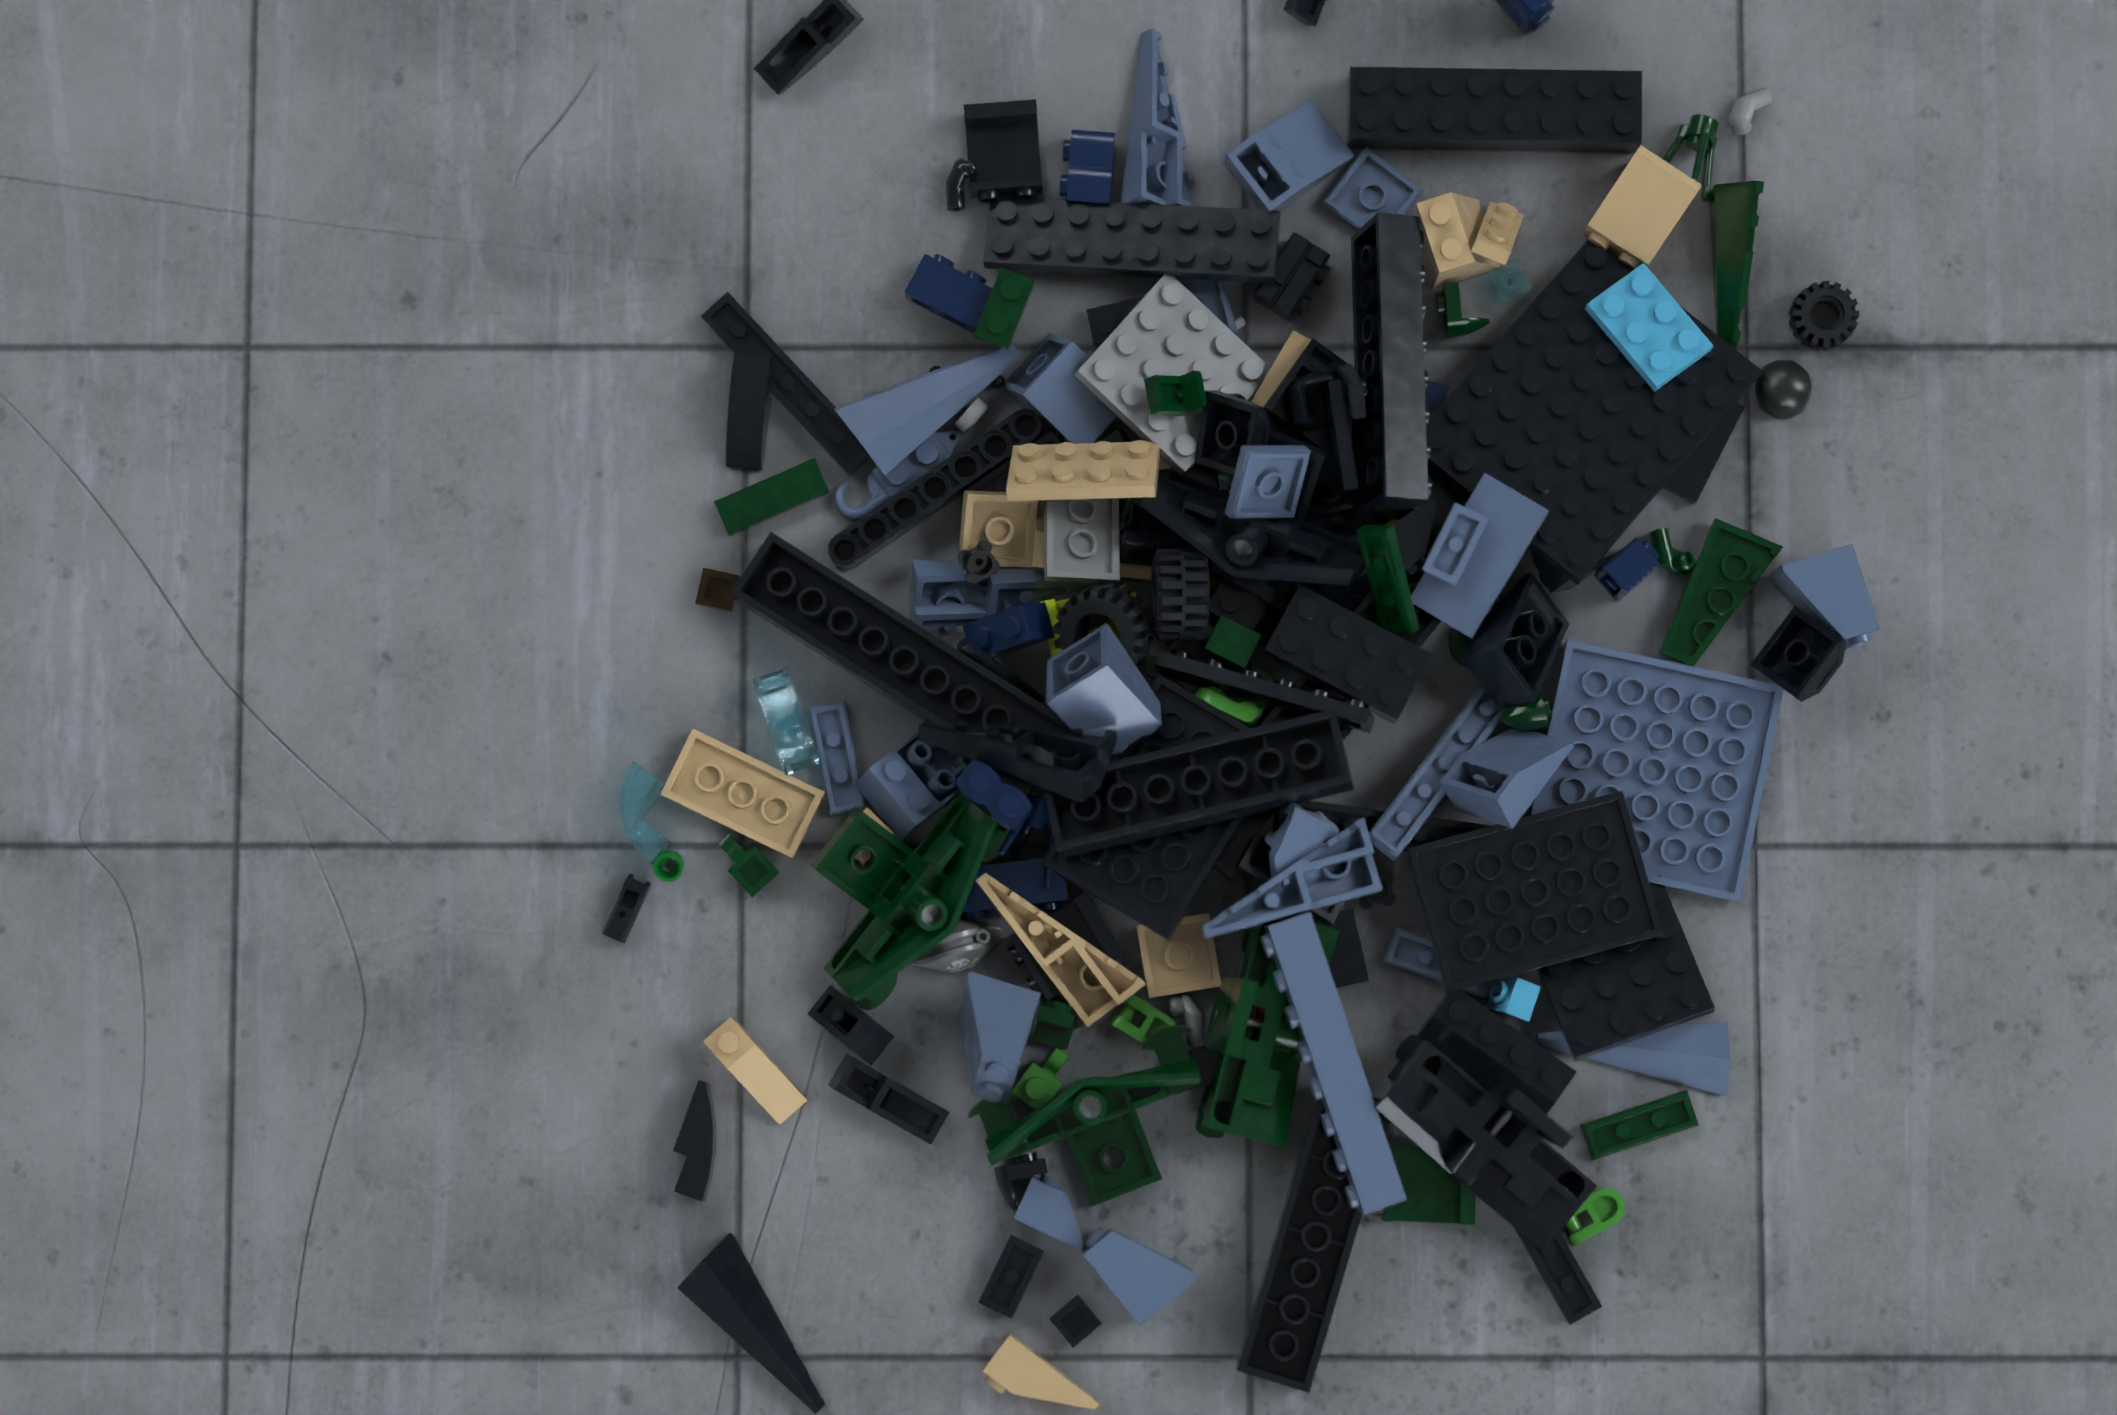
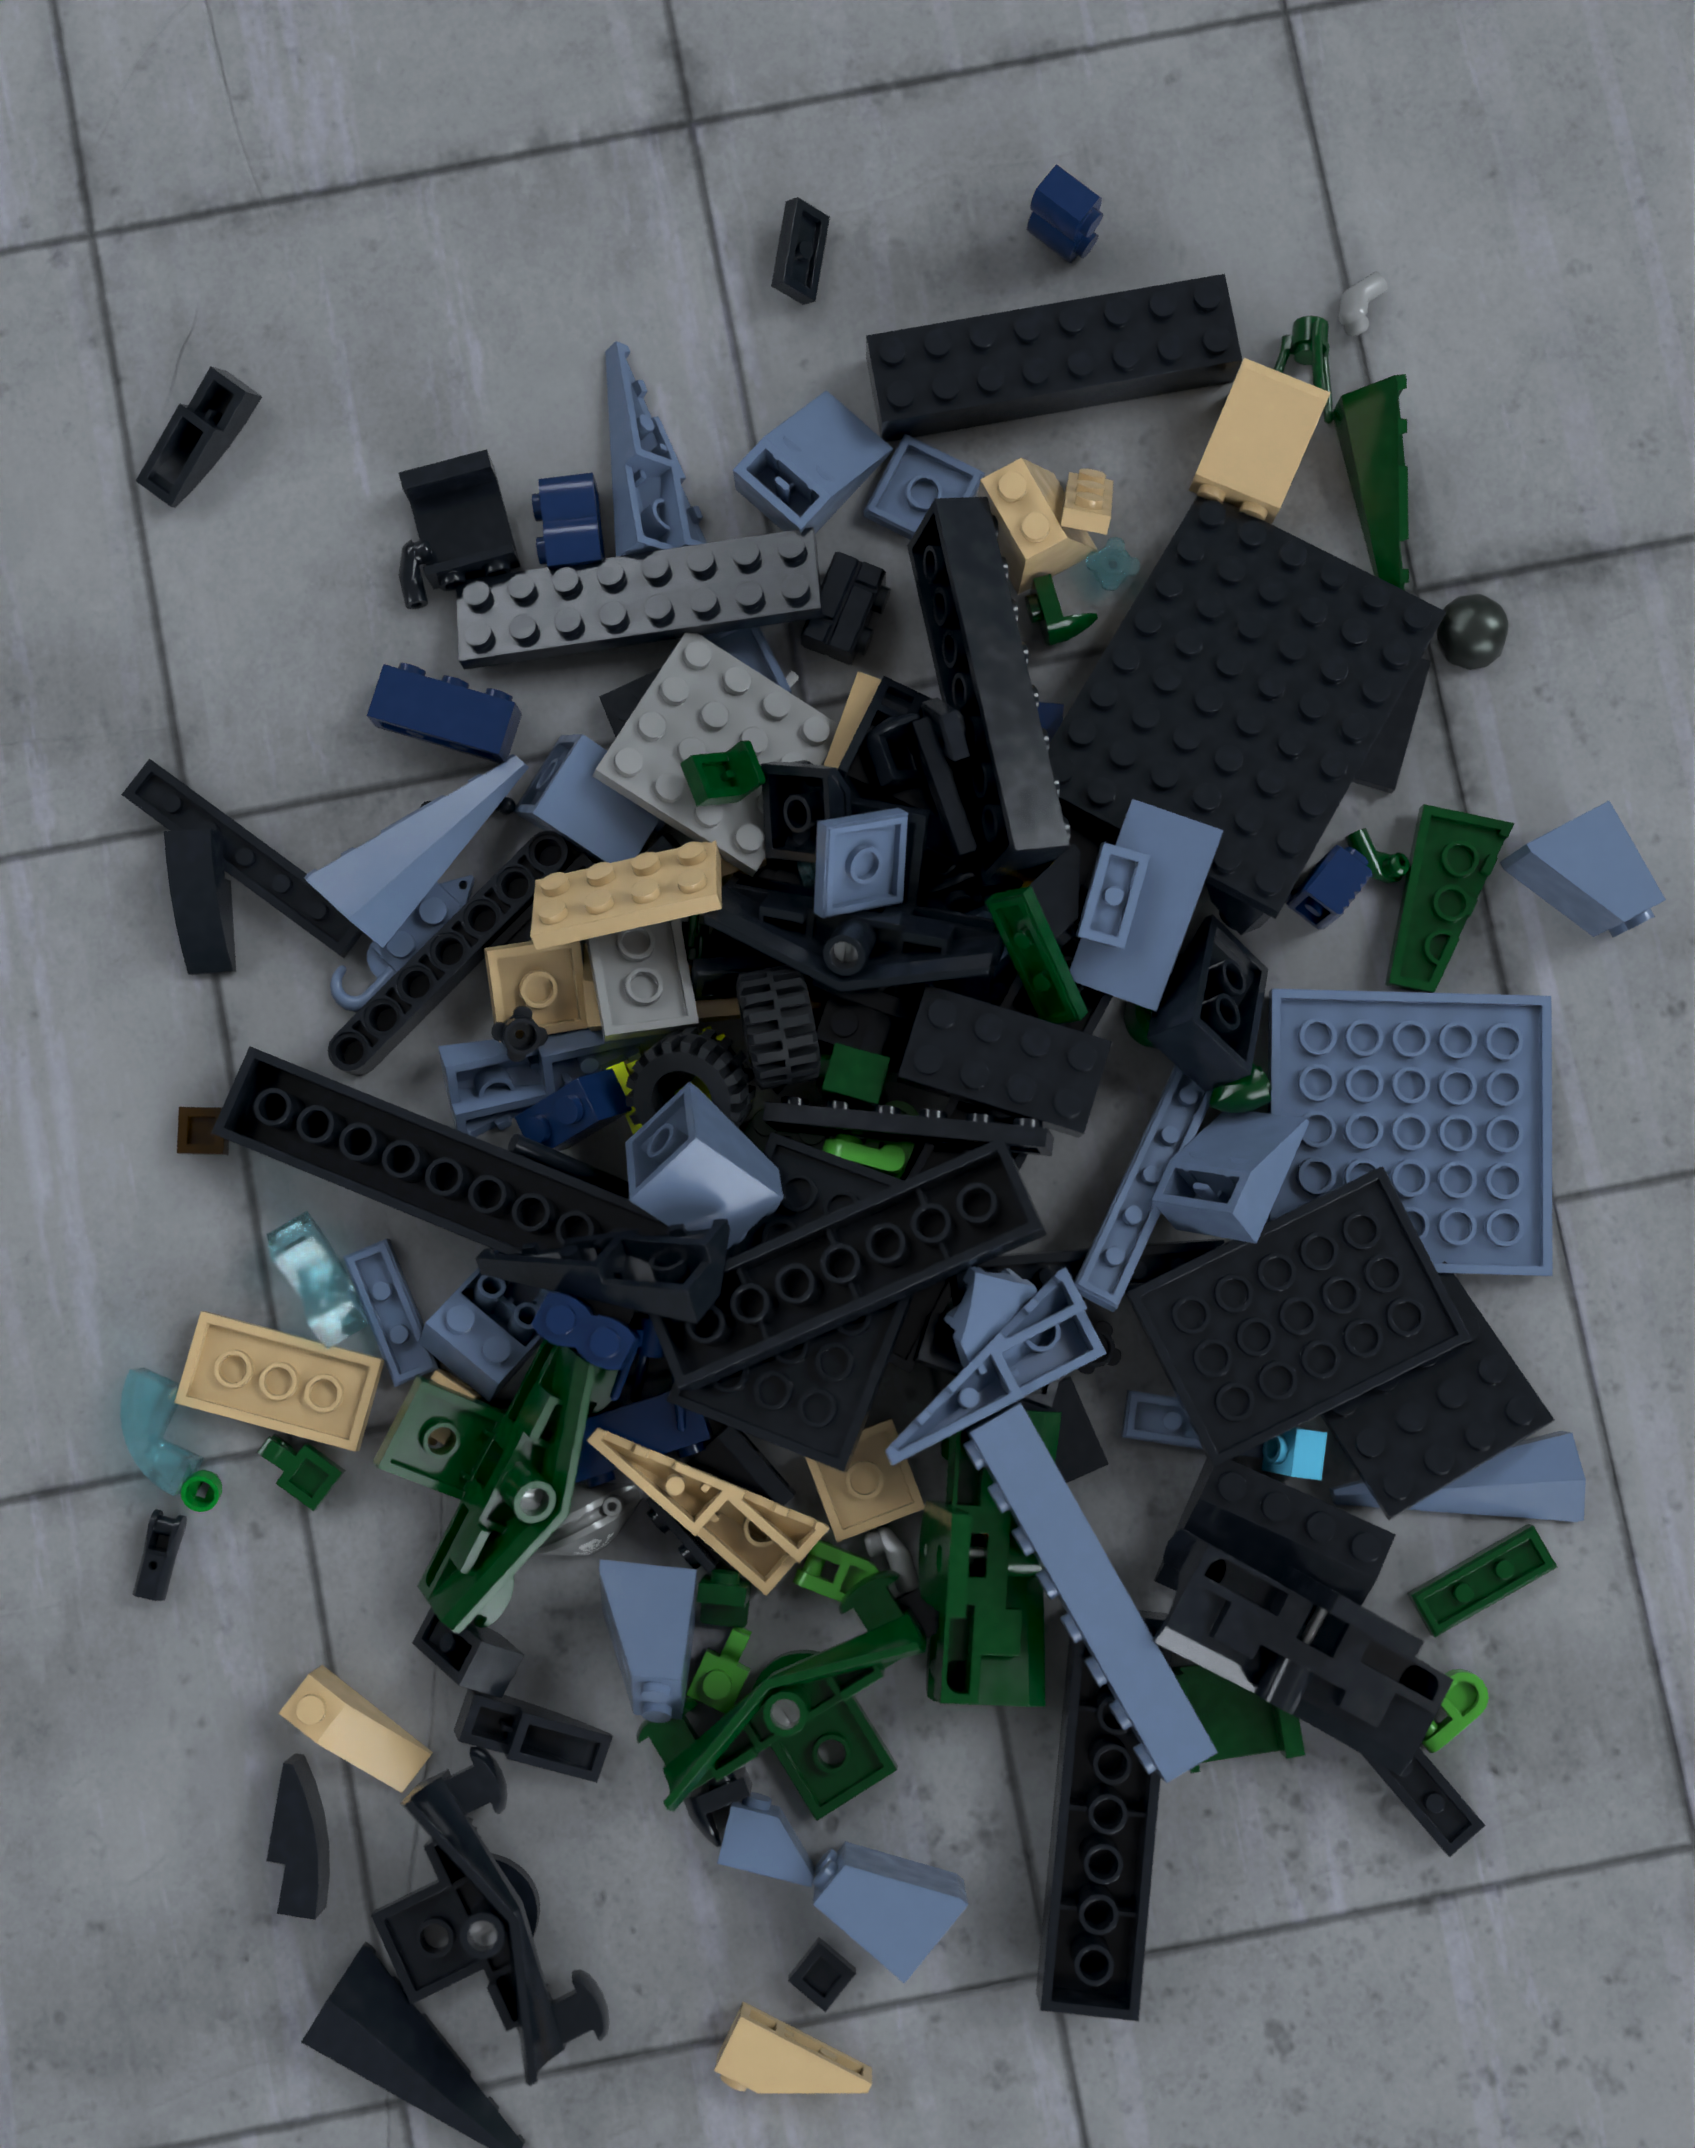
camera: 10 degrees left, 0 degrees up
dark green tile [714,458,830,536] -> none
light grey tile [954,398,988,433] -> none
dark green plate [974,267,1035,350] -> none
black plate [978,1235,1044,1319] -> none
medium azure plate [1585,263,1714,392] -> none
black slope [1750,606,1847,702] -> none
black tyre [1789,281,1859,351] -> none
none -> black piece [371,1746,609,2086]

